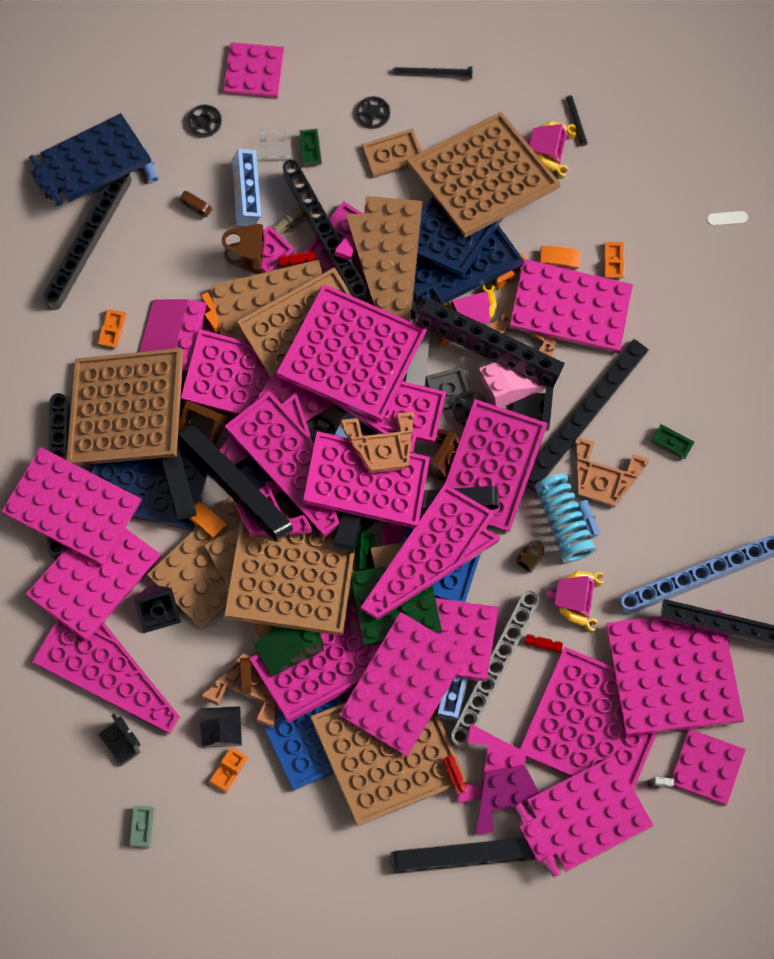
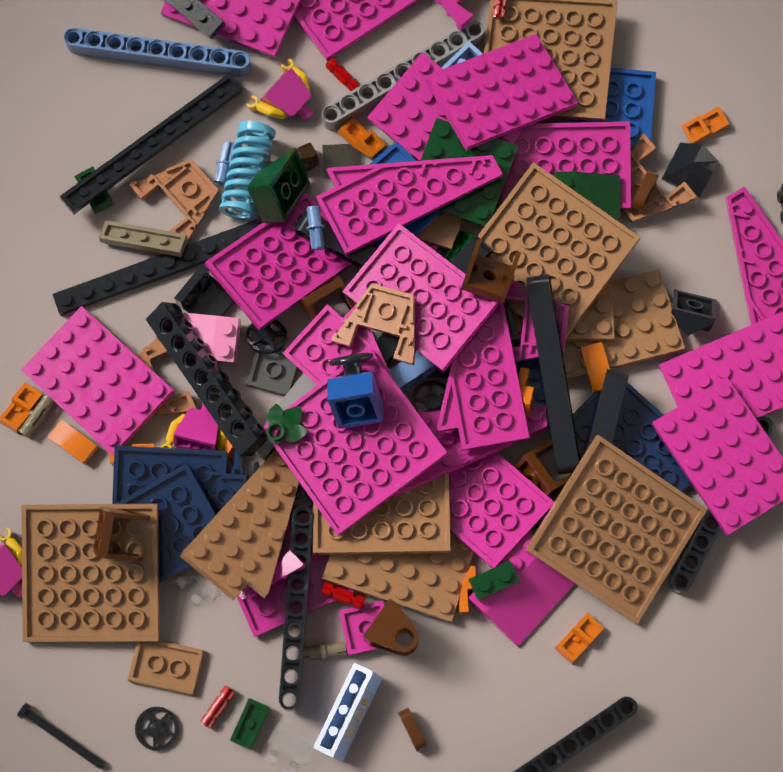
camera: 150 degrees left, 5 degrees up
none -> dark tan pin [18,395,56,439]
none -> black plate [60,73,243,215]
none -> reddish brown hose [93,506,151,562]
none -> dark tan plate [99,220,188,257]
none -> red axle [200,685,235,728]
none -> dark green slope [247,148,311,222]
none -> dark green plate [266,404,308,444]
none -> medium blue axle [306,206,324,251]
none -> clear smoke piece [322,144,362,179]
none -> blue piece [327,352,383,429]
none -> orange slope [338,117,386,158]
none -> reddish brown hose [461,238,521,304]
none -> dark green plate [468,561,520,601]
none -> orange slope [519,367,534,418]

